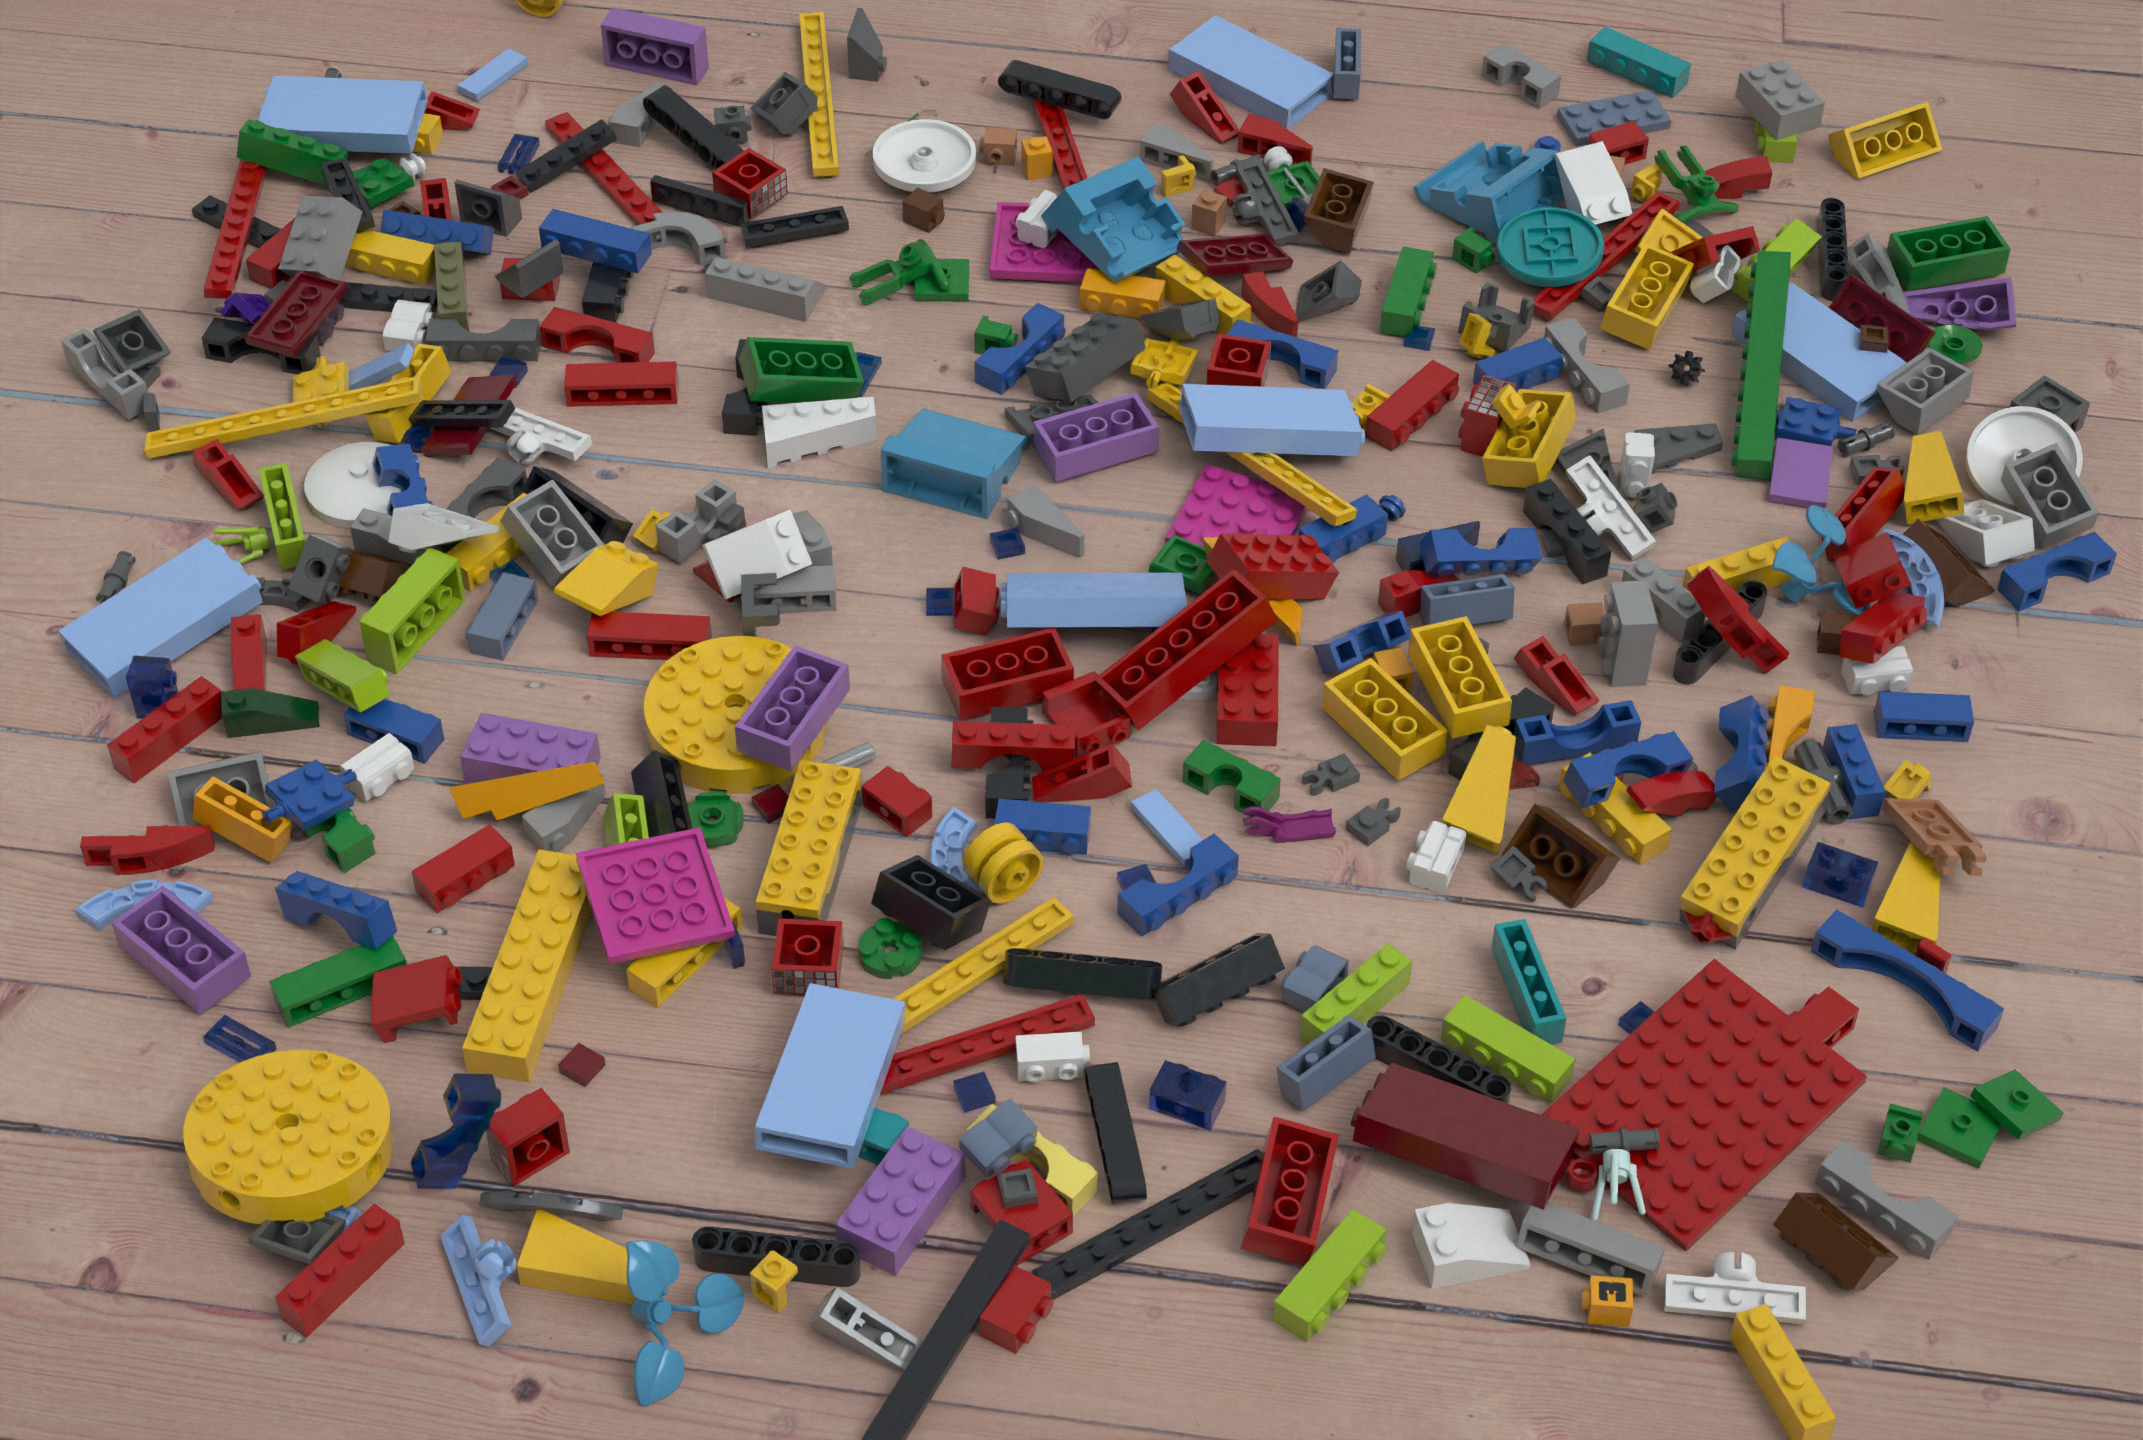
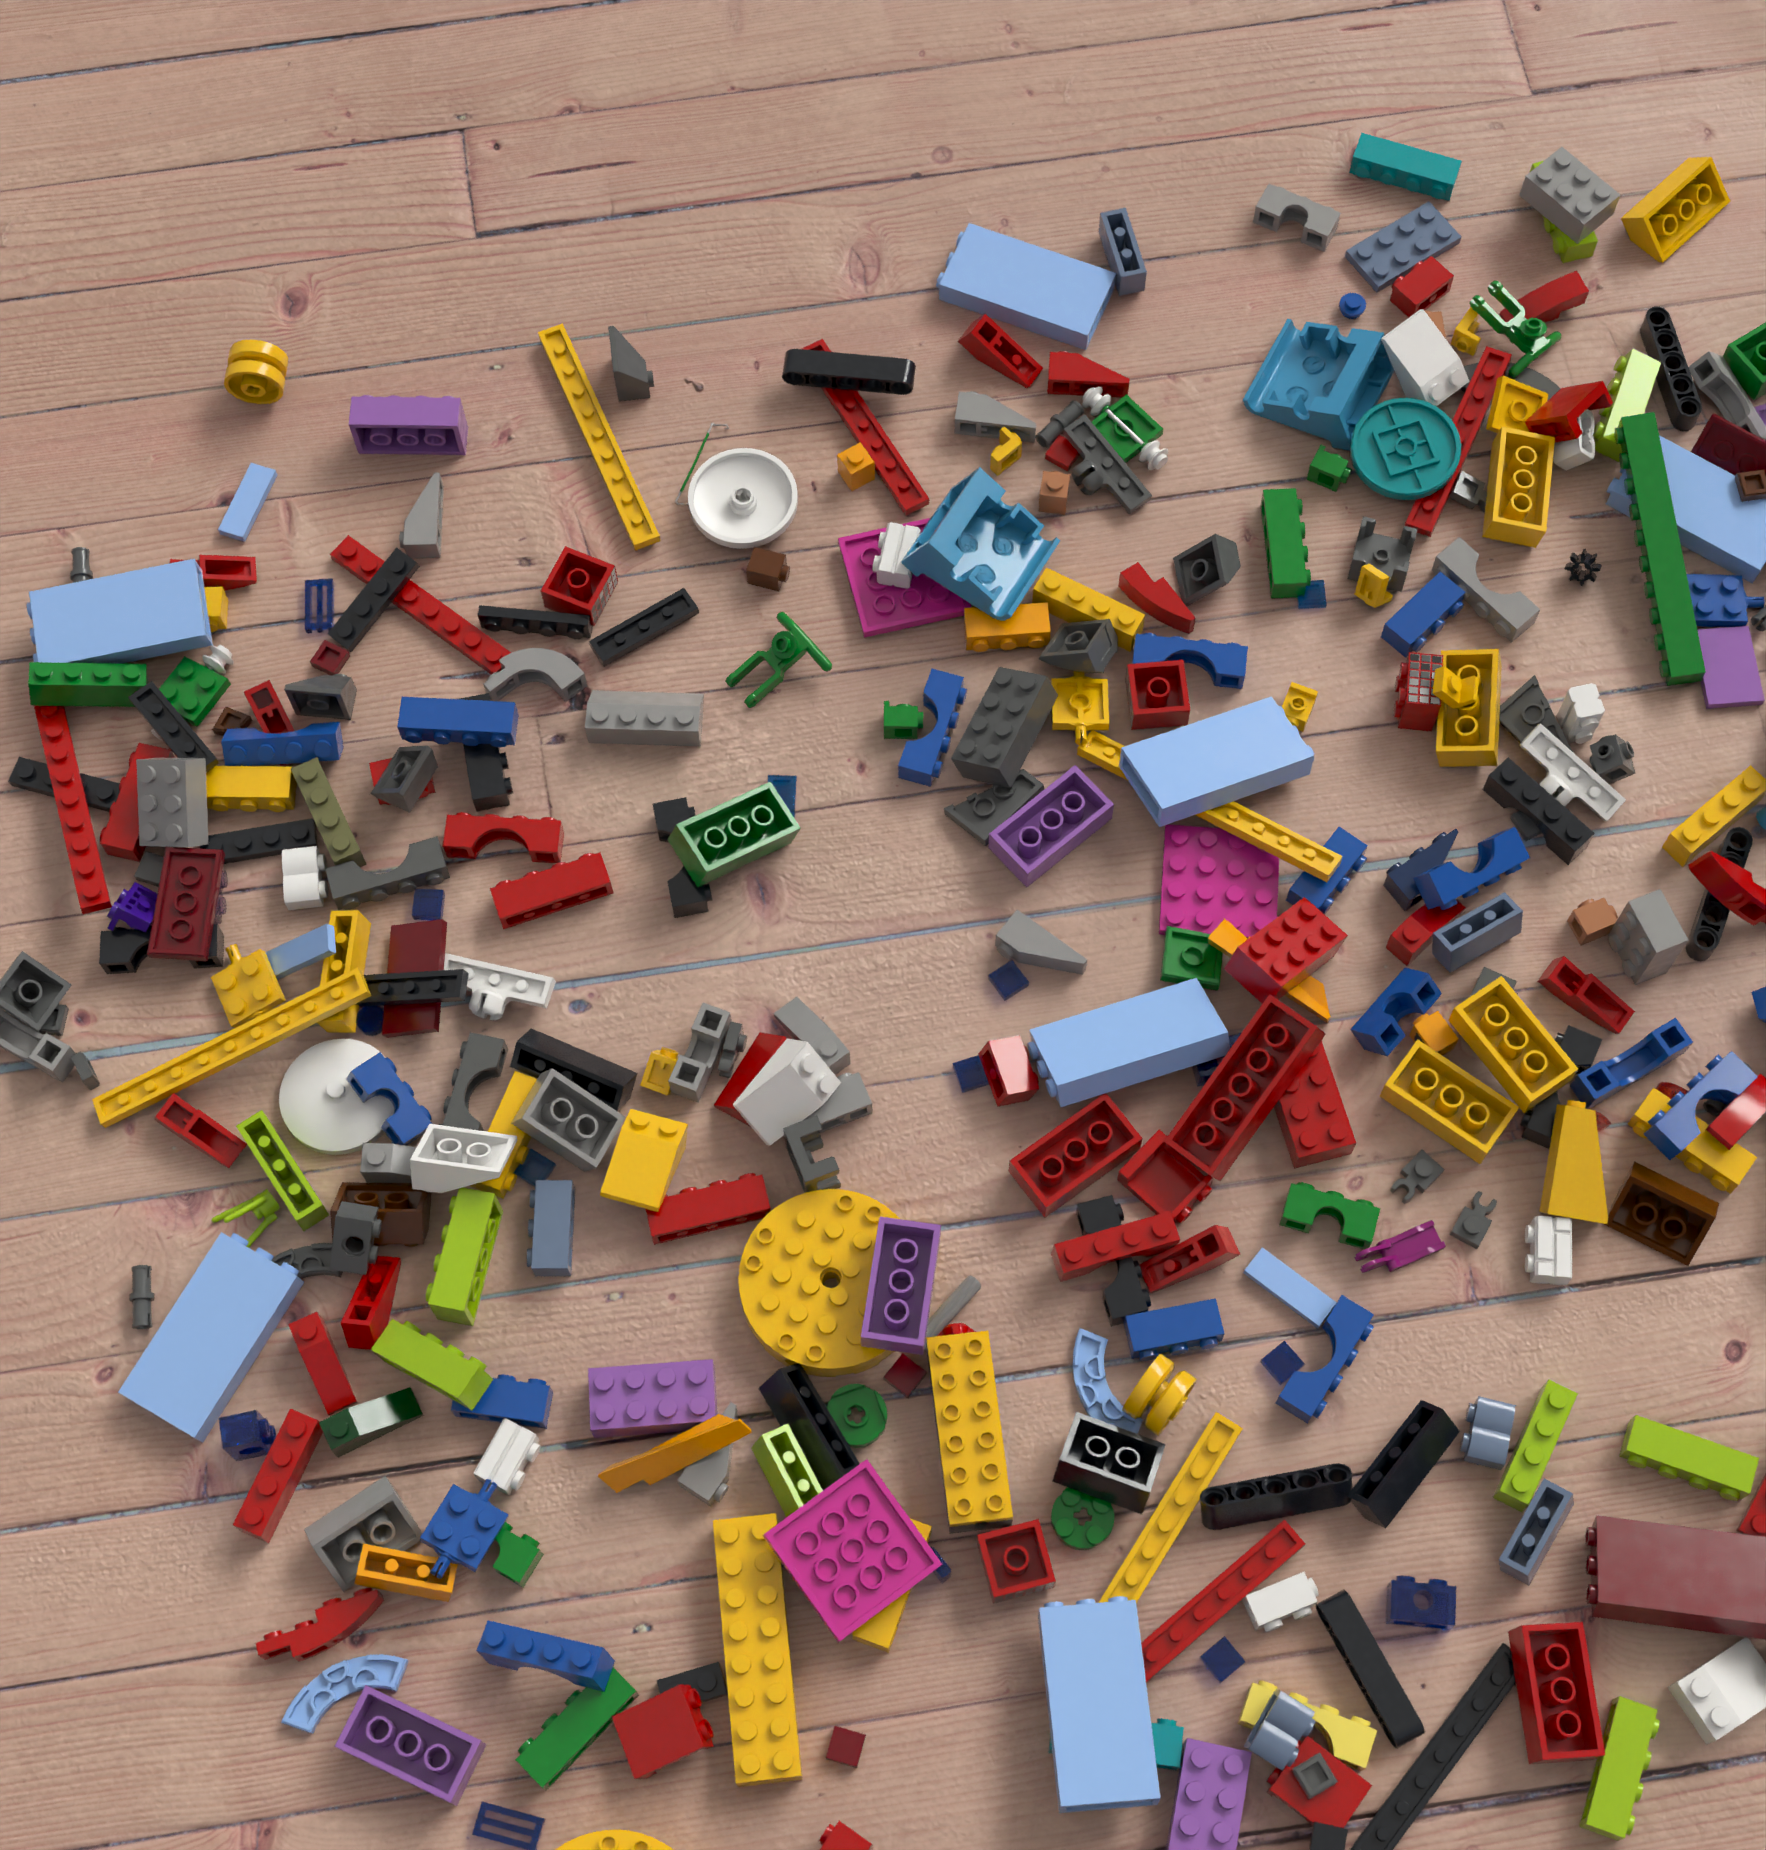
camera: 15 degrees left, 20 degrees up
red brick [411,824,515,913] -> none
black beam [643,85,744,171] -> none
dark grey brick [713,105,752,143] -> none
dark grey slope [750,72,818,134] -> none
white wedge [762,397,877,469] -> none
red brick [862,766,933,838] -> none
dark azure panel [881,408,1029,519] -> none
green plate [915,259,969,301] -> none
nougat brick [979,127,1017,165] -> none
dark red tile [1177,234,1293,276] -> none
clear blue tile [1286,195,1308,233] -> none
reddish brown slope [1303,168,1374,254] -> none
red brick [1365,359,1459,452] -> none
black beam [1366,1015,1511,1104] -> none
blue plate [1379,495,1406,521] -> none
dark grey plate [1491,846,1548,902] -> none
teal brick [1491,919,1567,1044] -> none
light grey arch [1622,556,1705,643] -> none
dark grey wing [1634,423,1723,474] -> none

